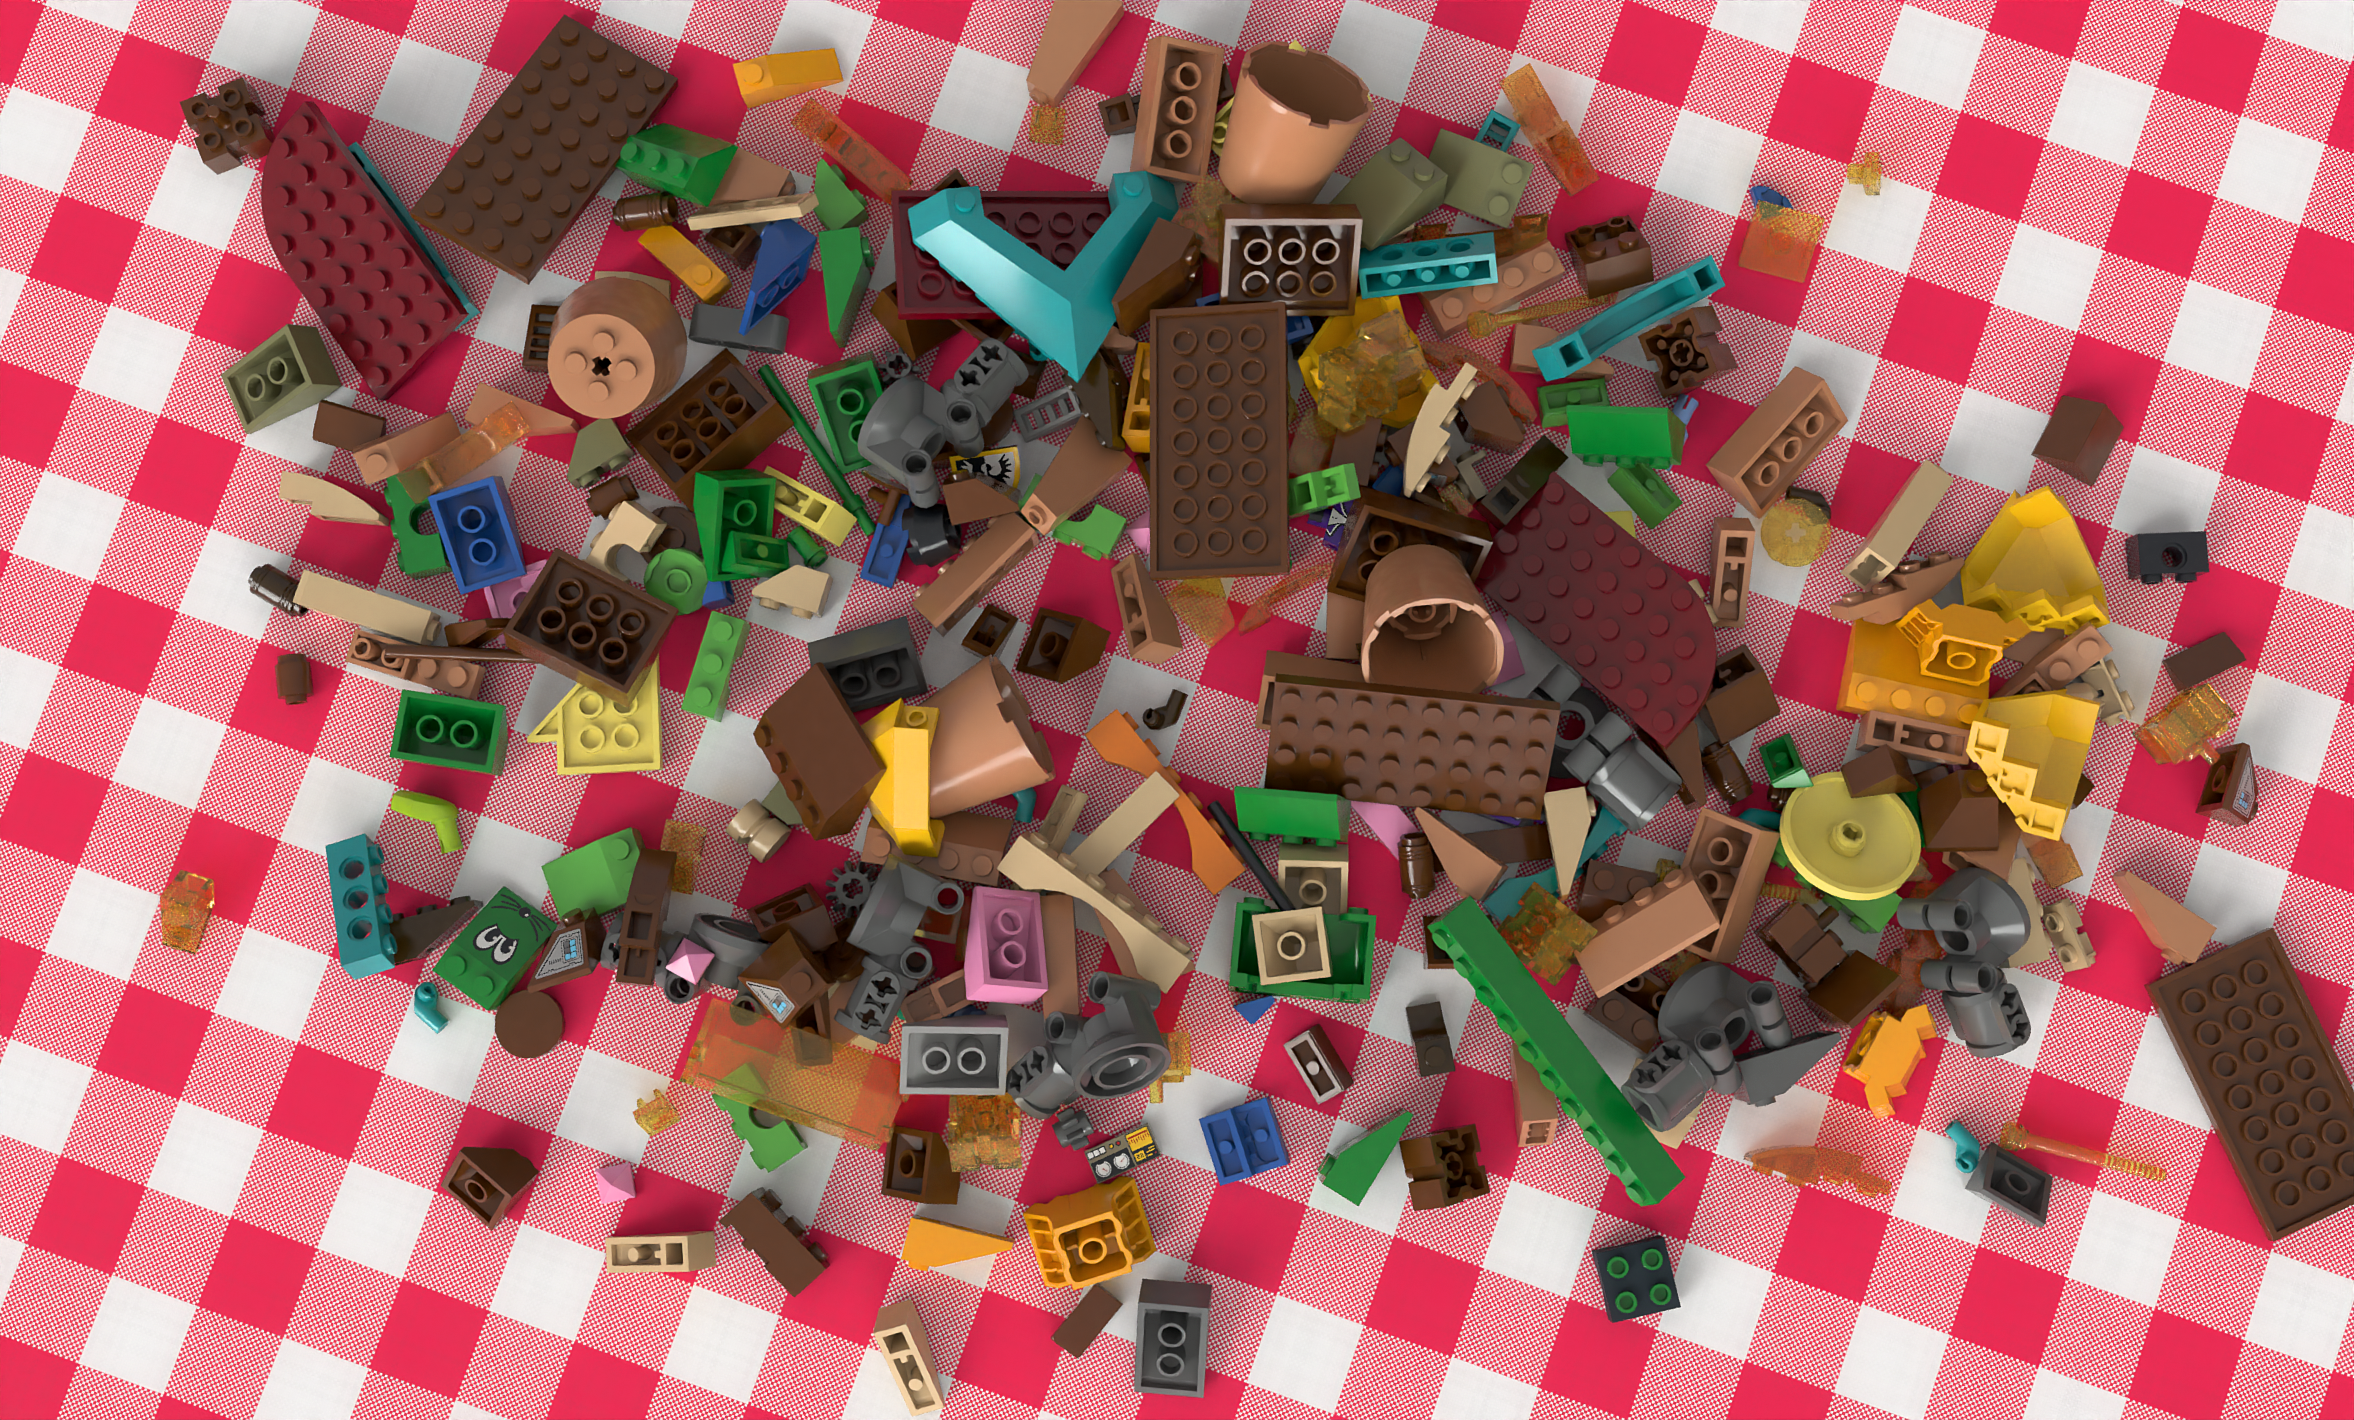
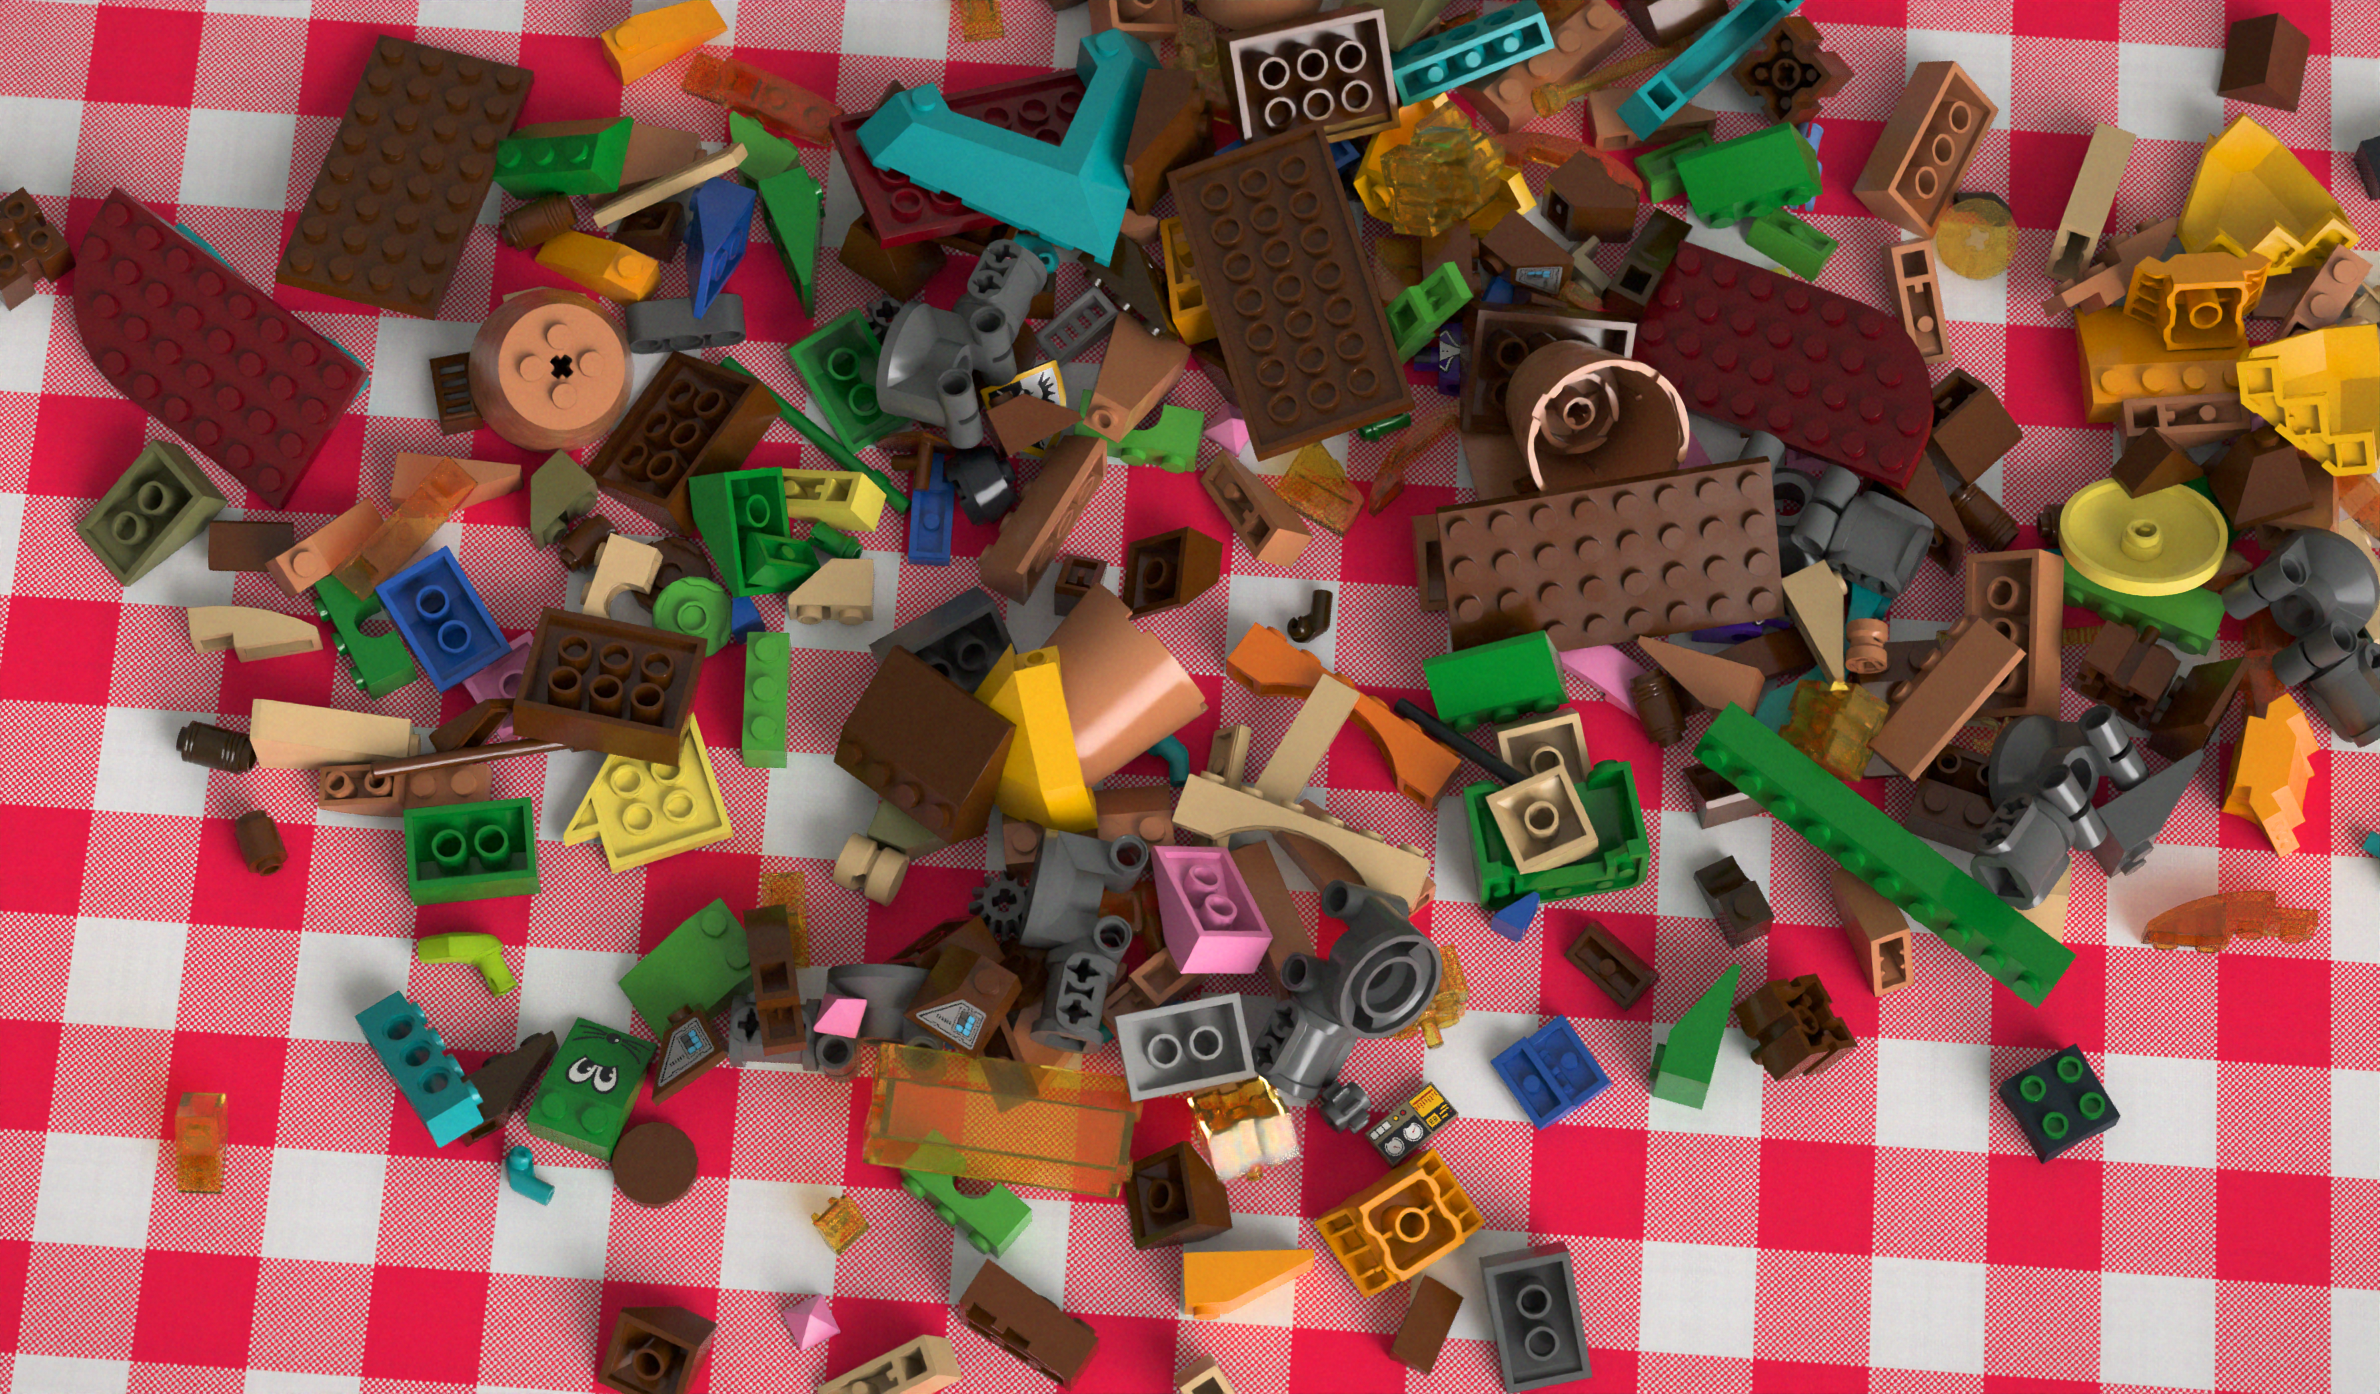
camera: 20 degrees left, 15 degrees down
tan slope [1403,362,1478,498] -> none
green slope [1759,733,1814,788] -> none
none -> nougat wheel [1845,618,1888,674]

